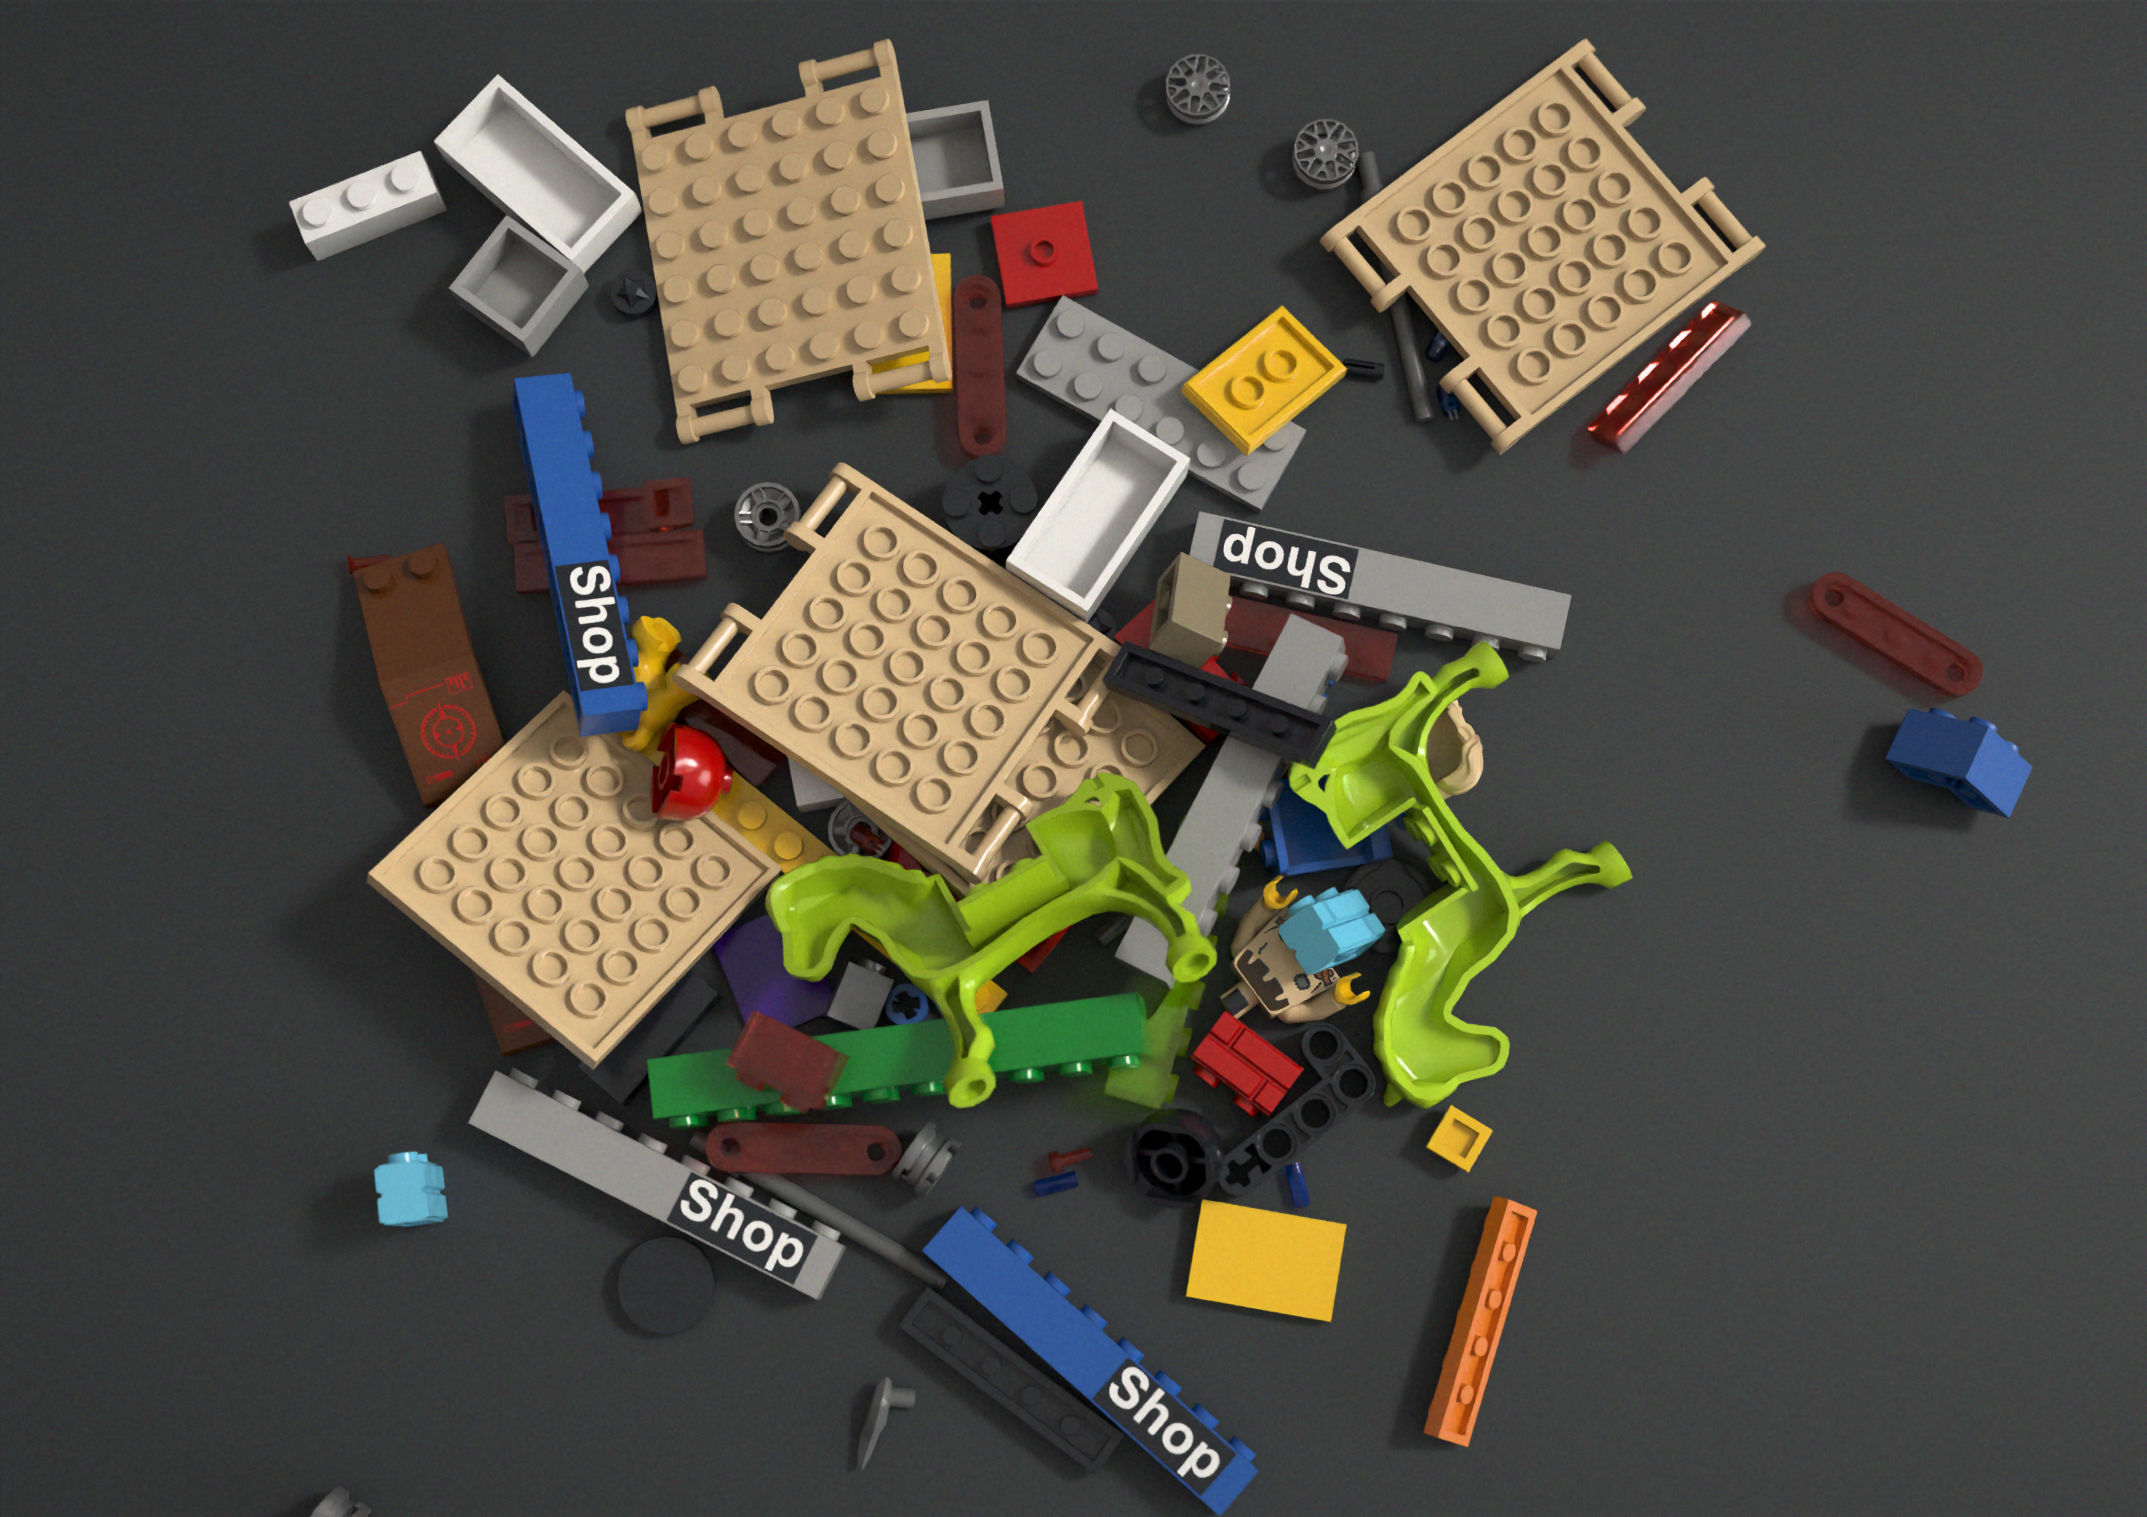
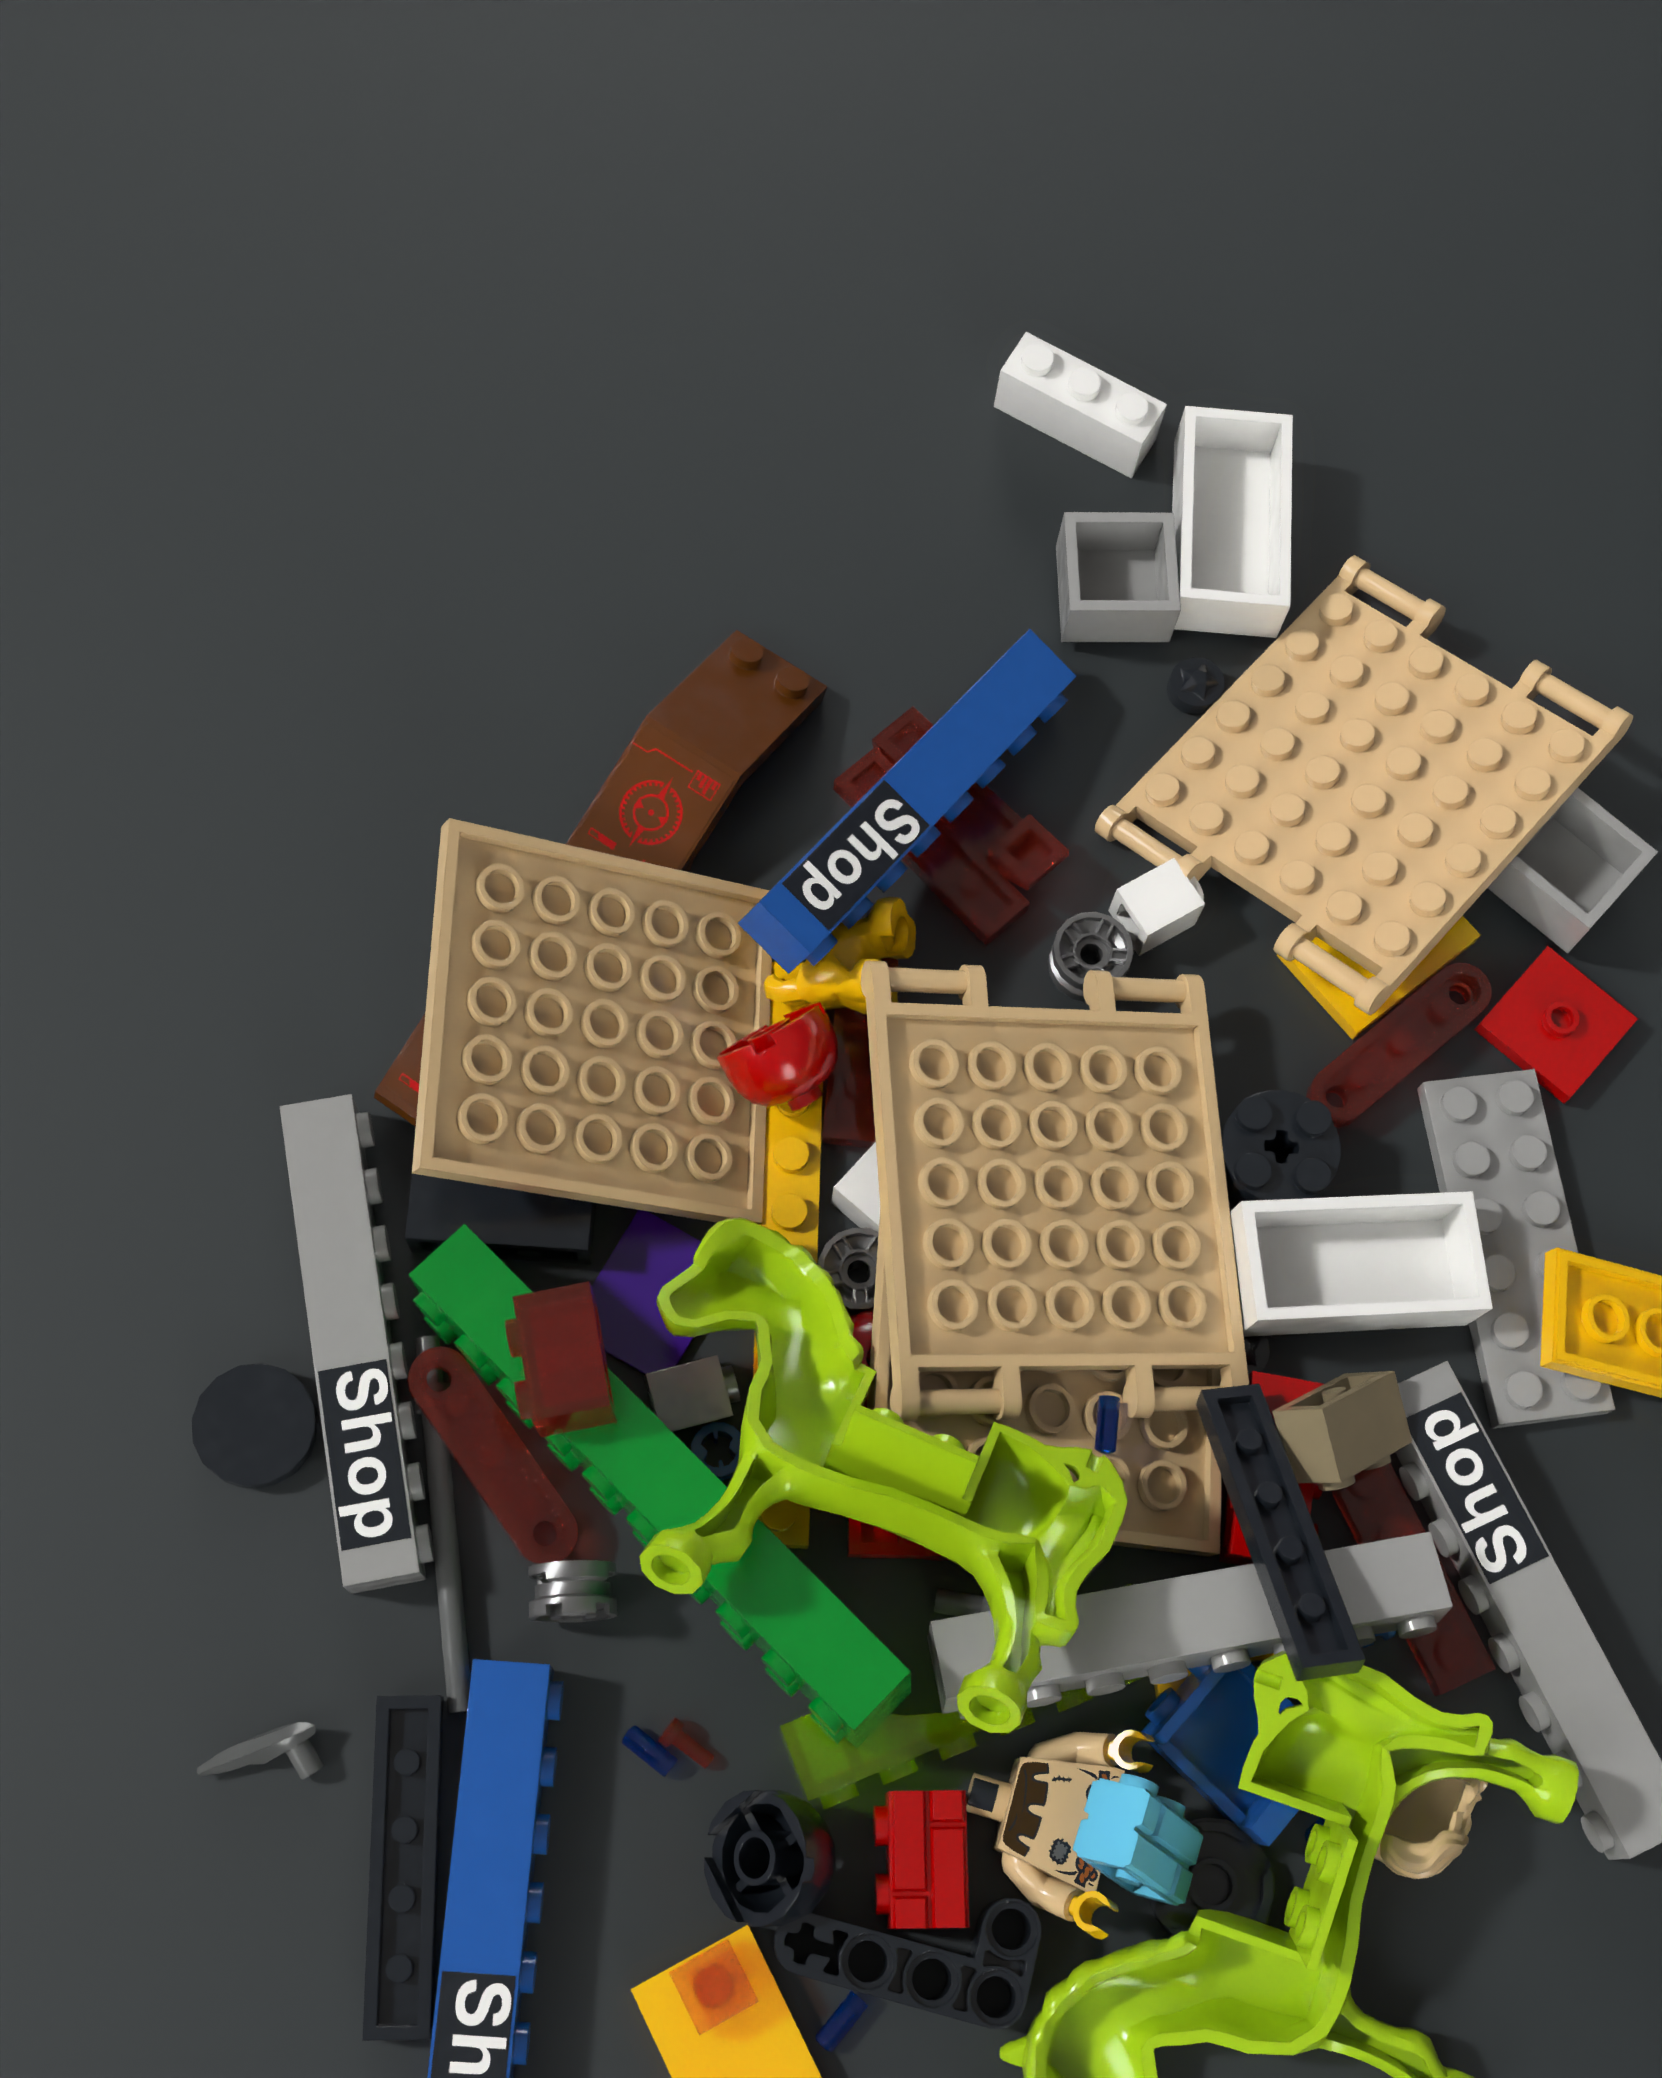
camera: 45 degrees right, 10 degrees down
clear red piece [348,554,392,575] -> none
medium azure brick [374,1152,448,1227] -> none
clear red piece [849,824,887,856] -> none
none -> clear orange plate [669,1939,759,2036]
none -> clear blue piece [1094,1395,1120,1454]
none -> white brick [1108,858,1205,956]

